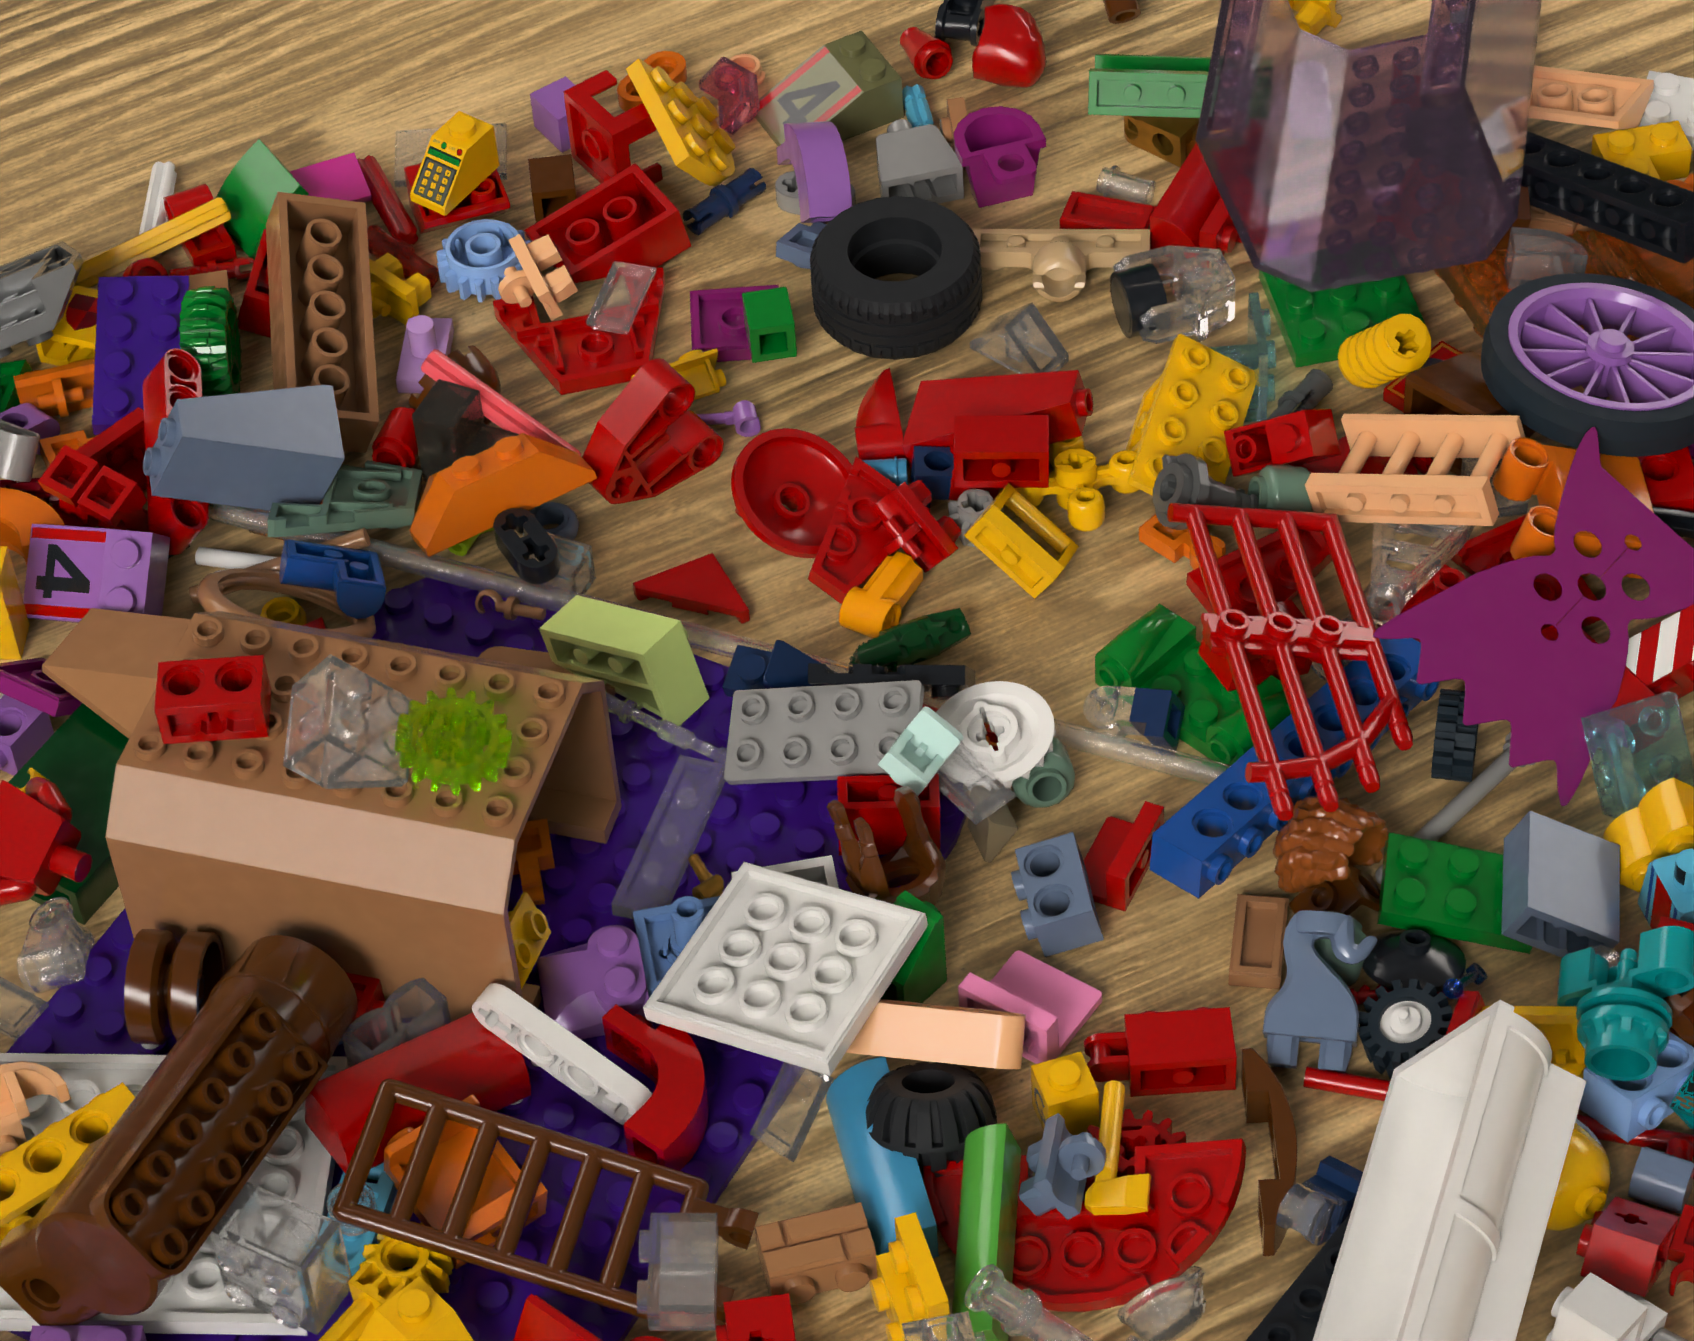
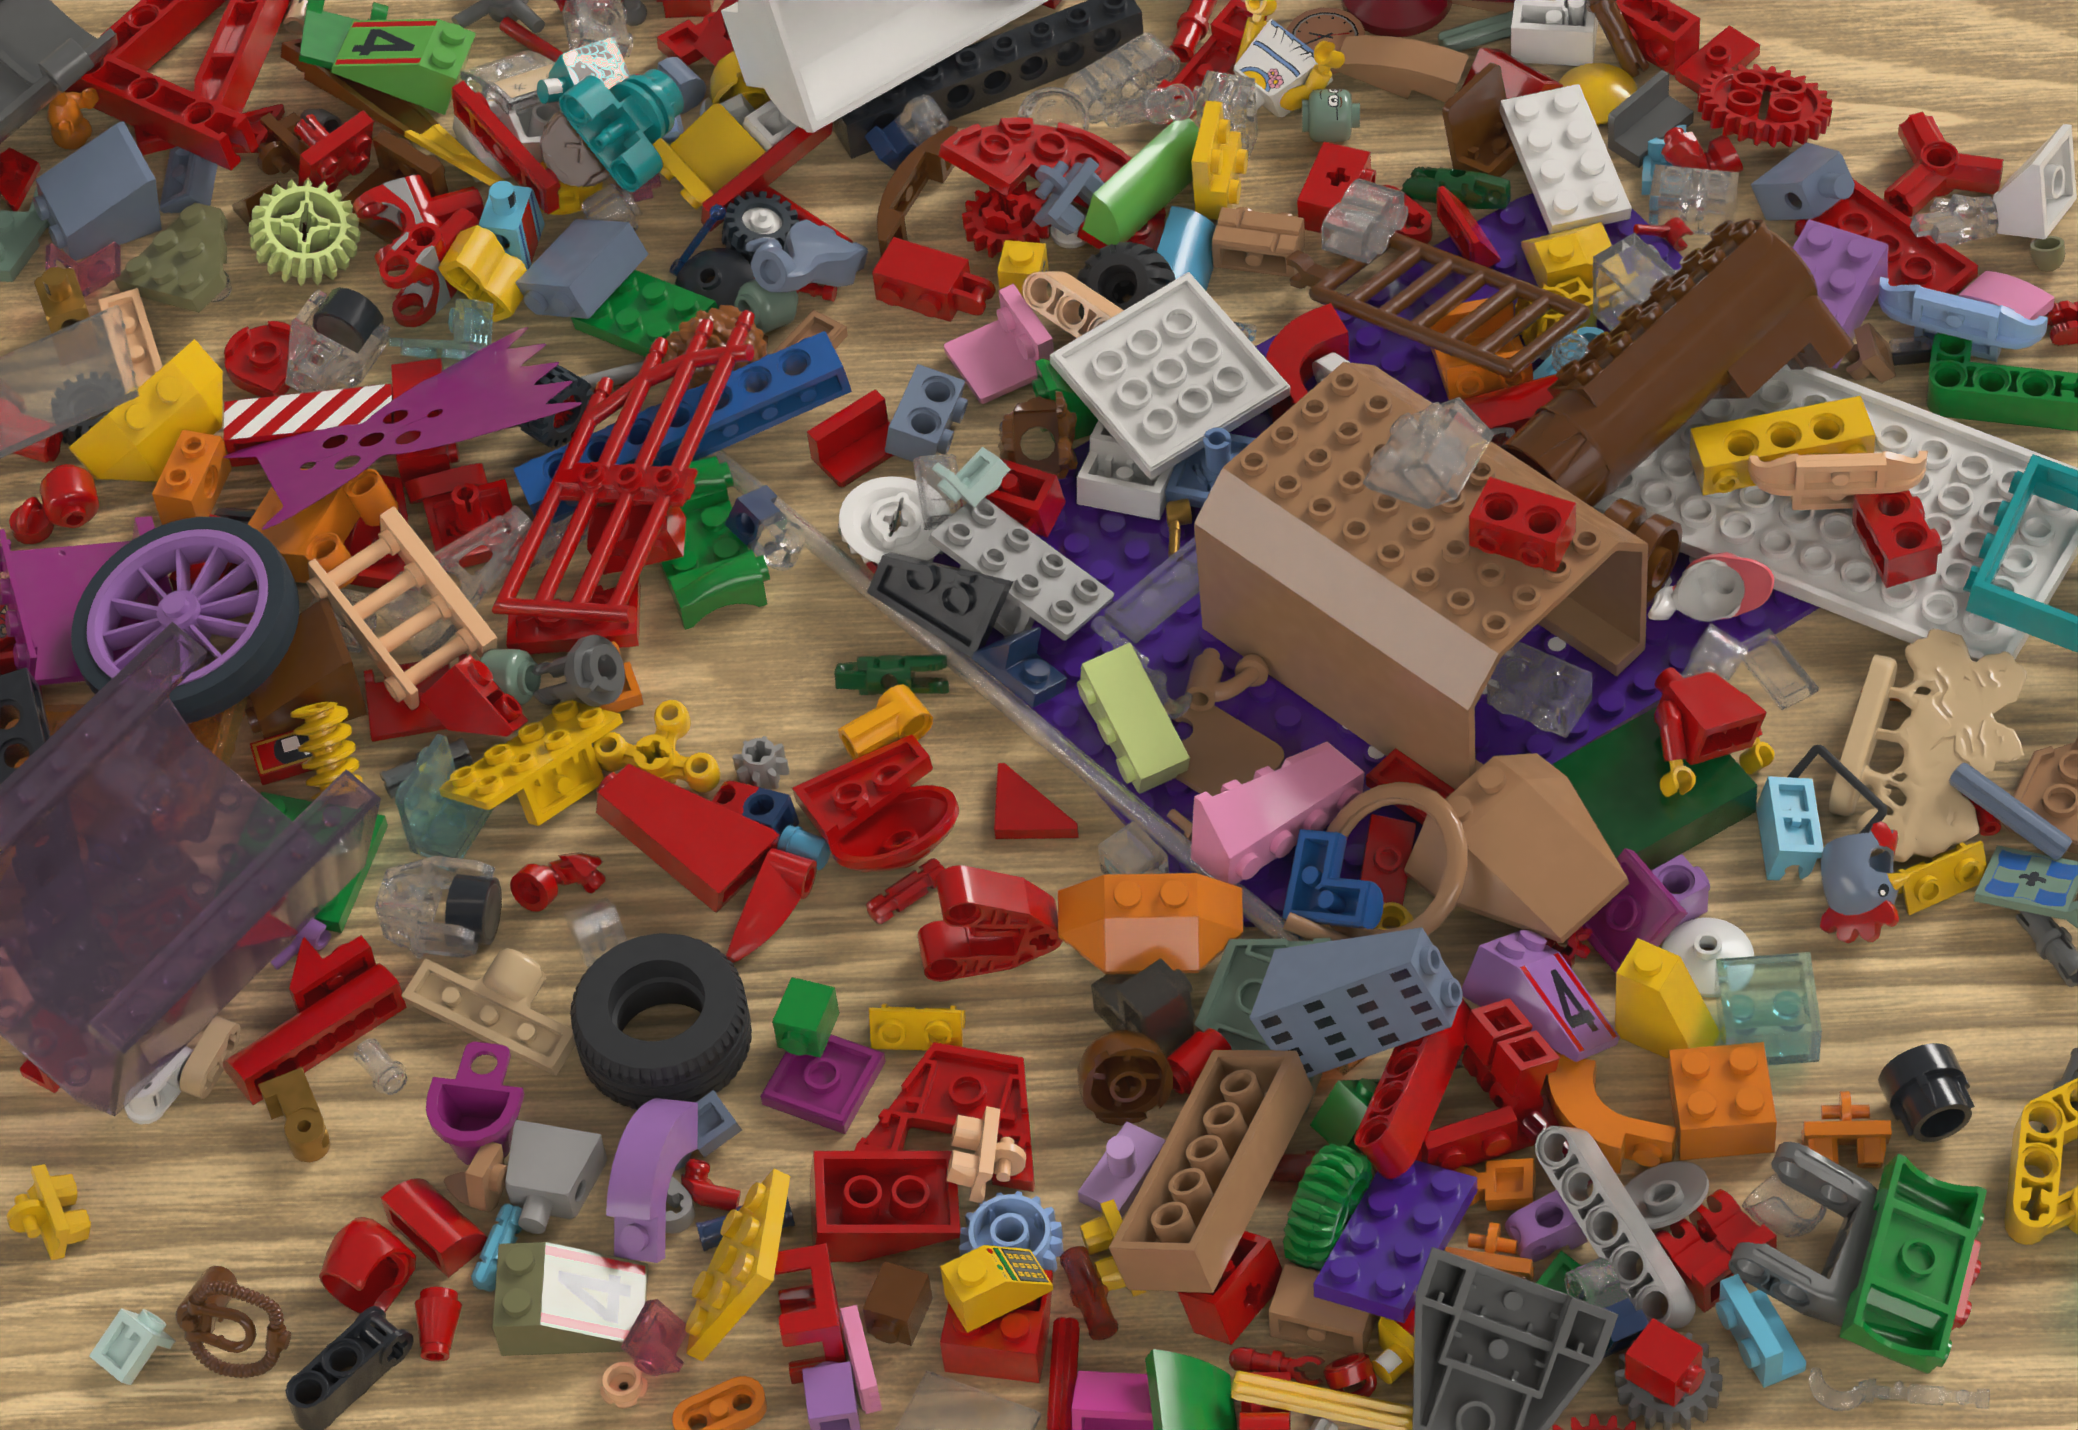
camera: 150 degrees left, 5 degrees up
clear neon green gear [394,688,512,795] -> none
coral axle [421,349,581,456] -> none
black beam [493,508,560,584] -> none
clear tile [586,261,657,335] -> none
medium lavender hand [696,400,761,437] -> none
red hips [872,480,962,573] -> none
red brick [953,415,1049,488] -> none
yellow tile [964,483,1079,599] -> none
red tile [1060,191,1156,229] -> none
yellow piece [1084,1080,1151,1215] -> none
green fence [1088,54,1267,120] -> none
none -> red brick [380,1178,488,1278]
none -> red arm [510,852,606,912]
none -> red arm [681,1159,741,1212]
none -> bright pink tile [839,1305,882,1414]
none -> bright pink wedge [1191,742,1364,885]
none -> white hair [1648,552,1774,622]

